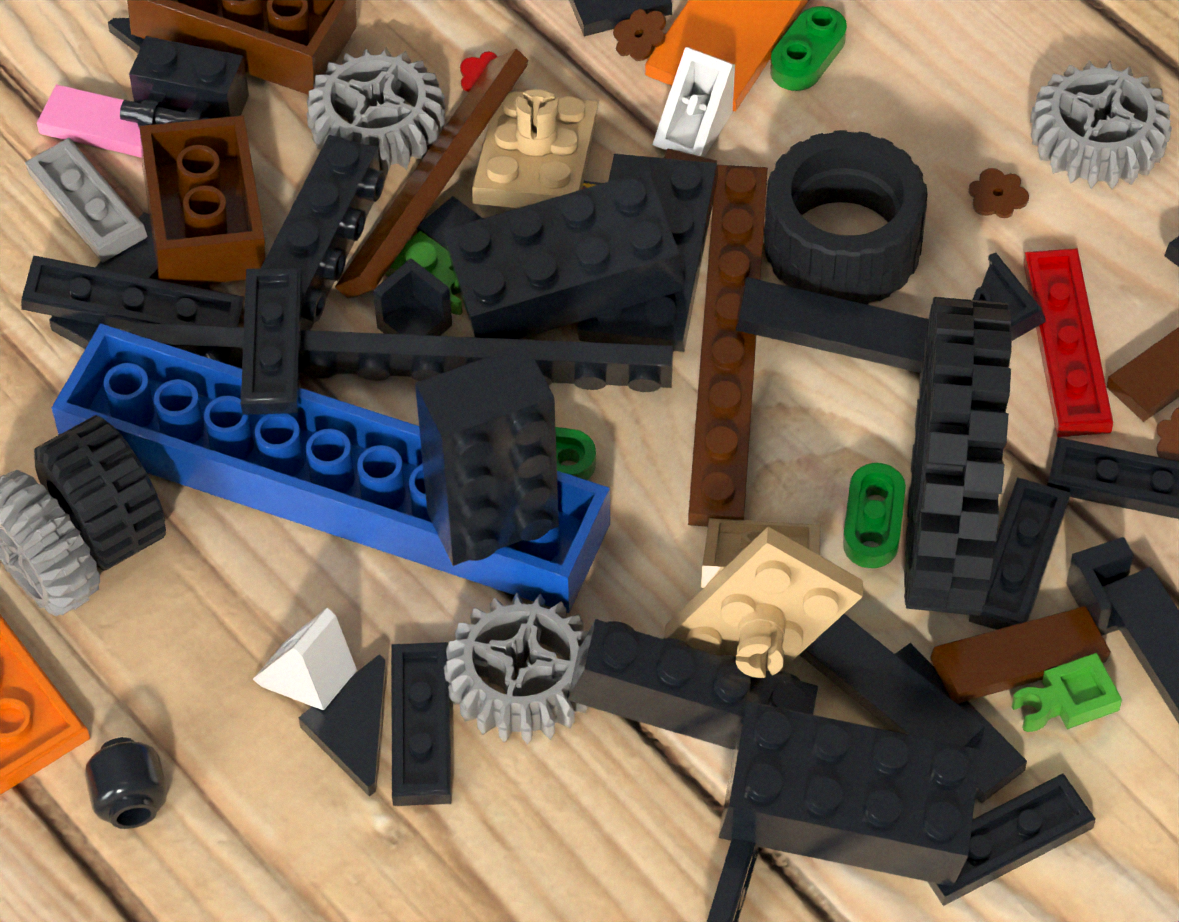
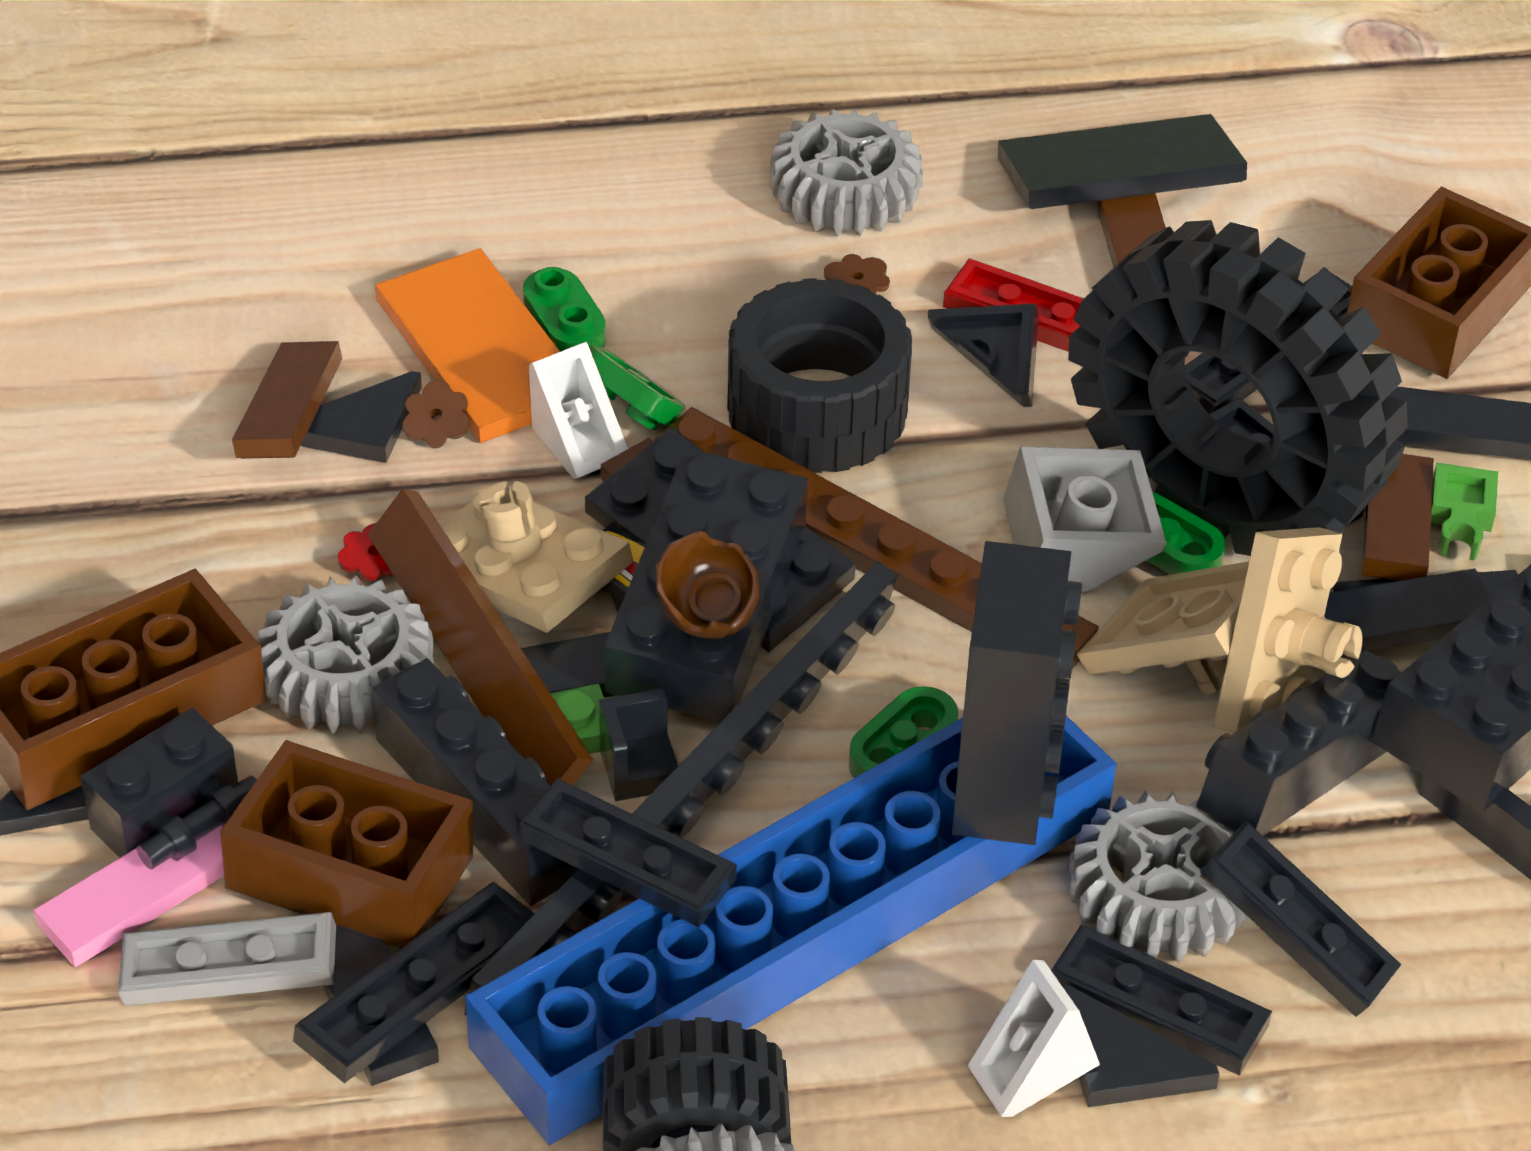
camera: 60 degrees left, 10 degrees down
black tile [735,277,929,373] -> none
none -> green plate [590,344,685,431]
none -> reddish brown hair [656,531,760,639]
none -> light grey slope [1003,446,1166,592]
none -> black tile [1200,820,1401,1017]

